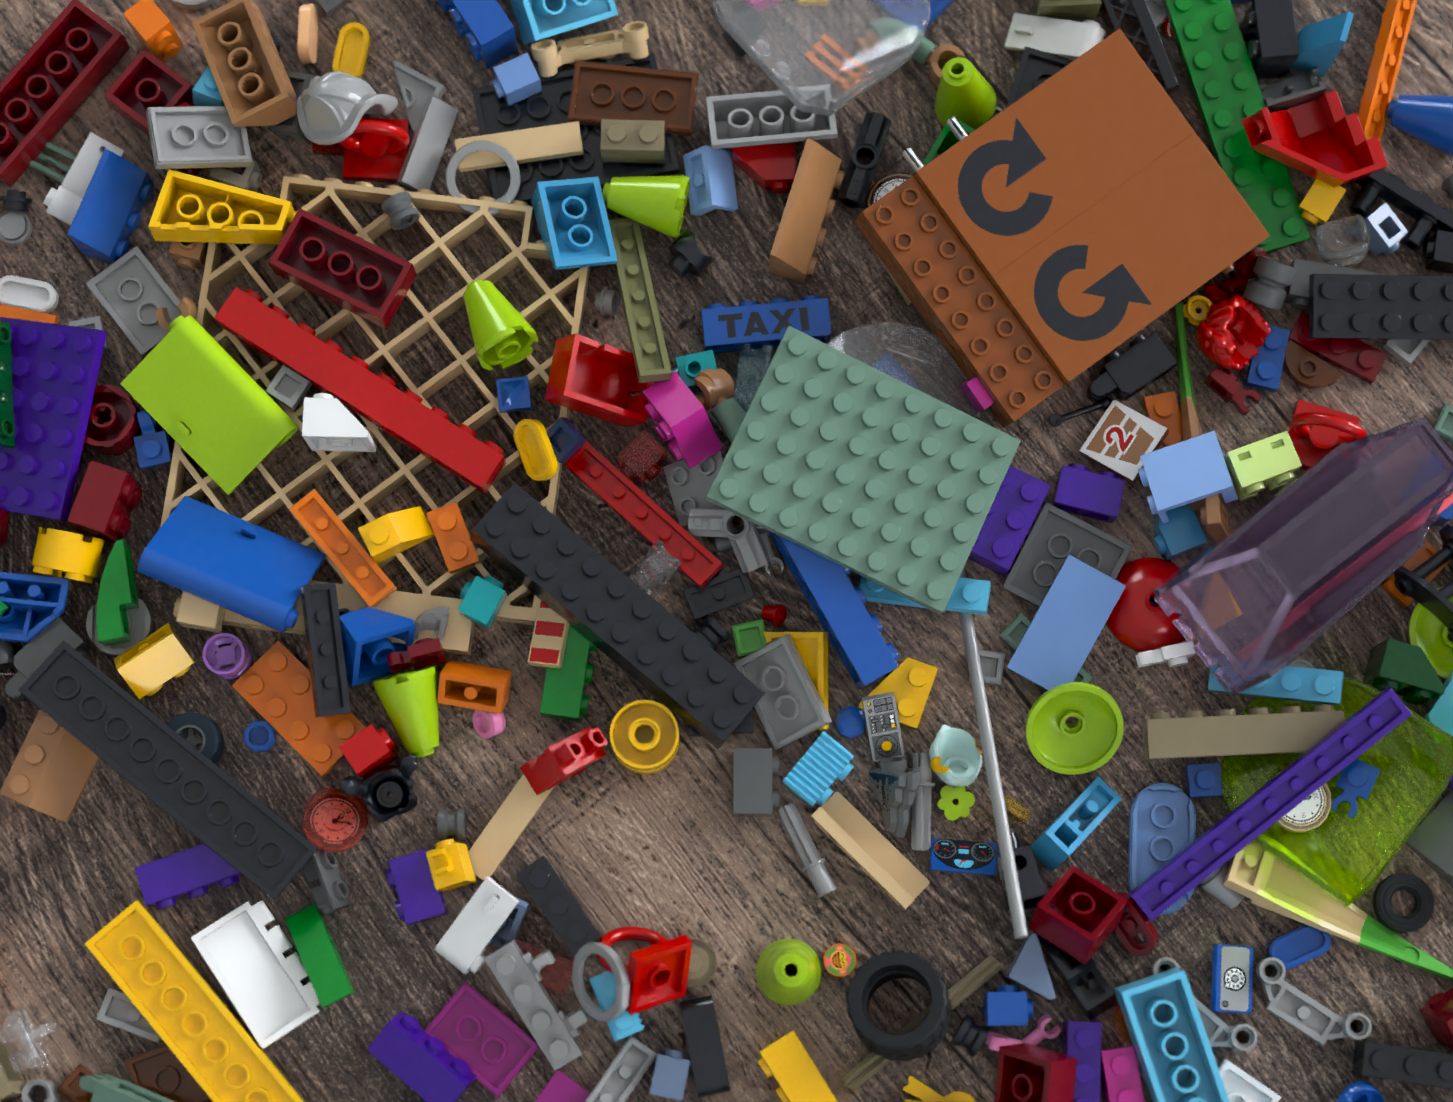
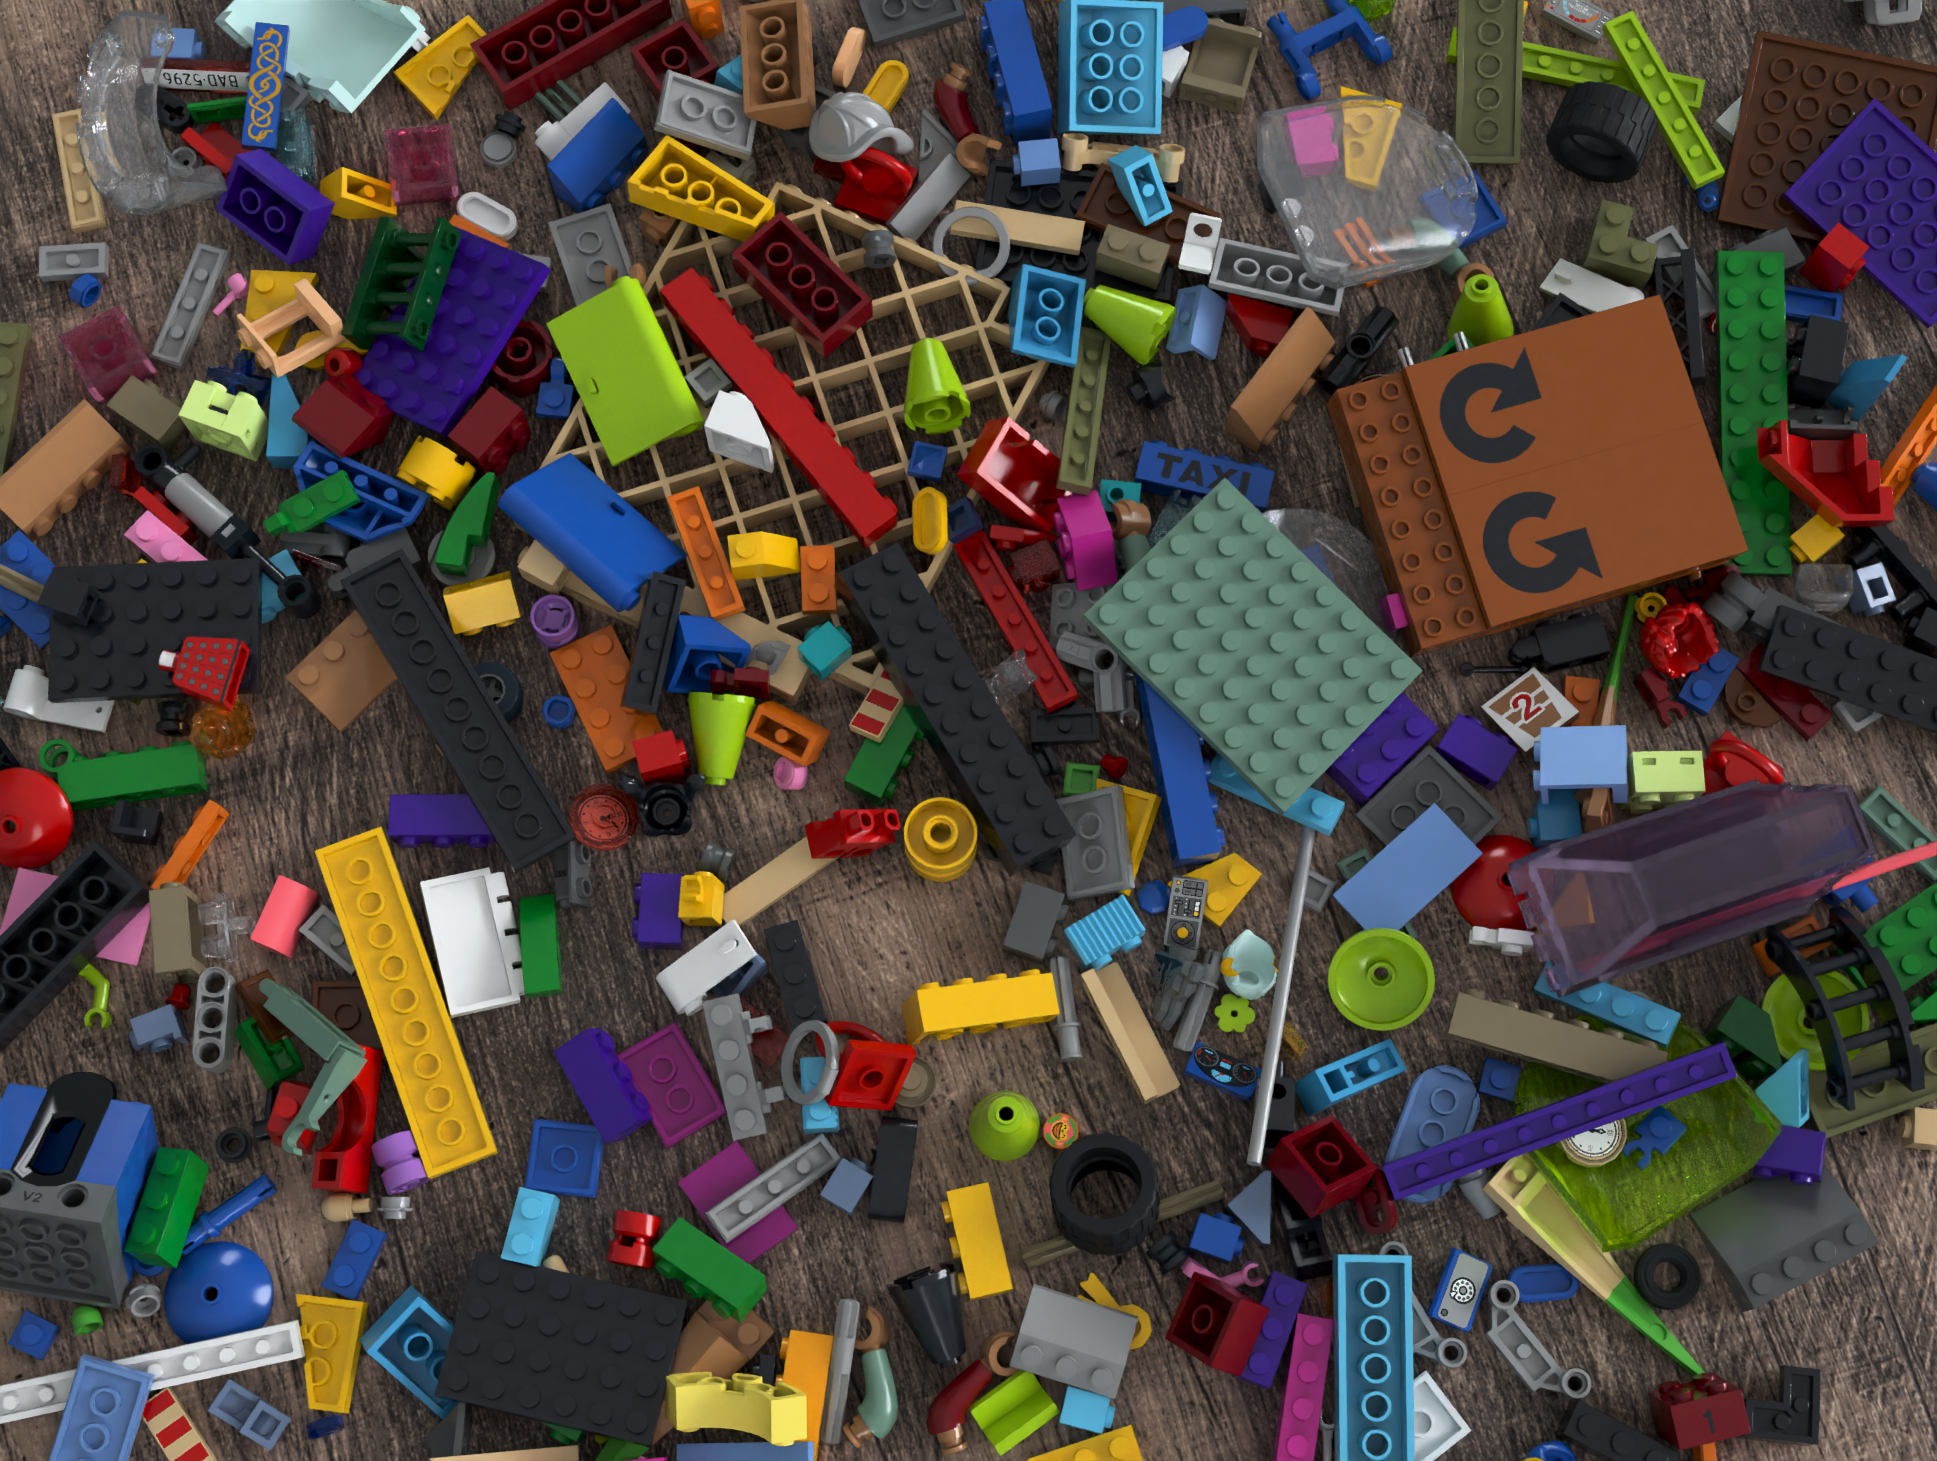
camera: 20 degrees right, 5 degrees down
none -> coral brick [250,875,320,960]
none -> yellow wedge [901,969,1060,1046]
none -> piece [933,62,1002,176]
none -> red plate [990,524,1058,551]
none -> medium azure slope [1108,145,1173,226]
none -> white bracket [1178,213,1222,274]

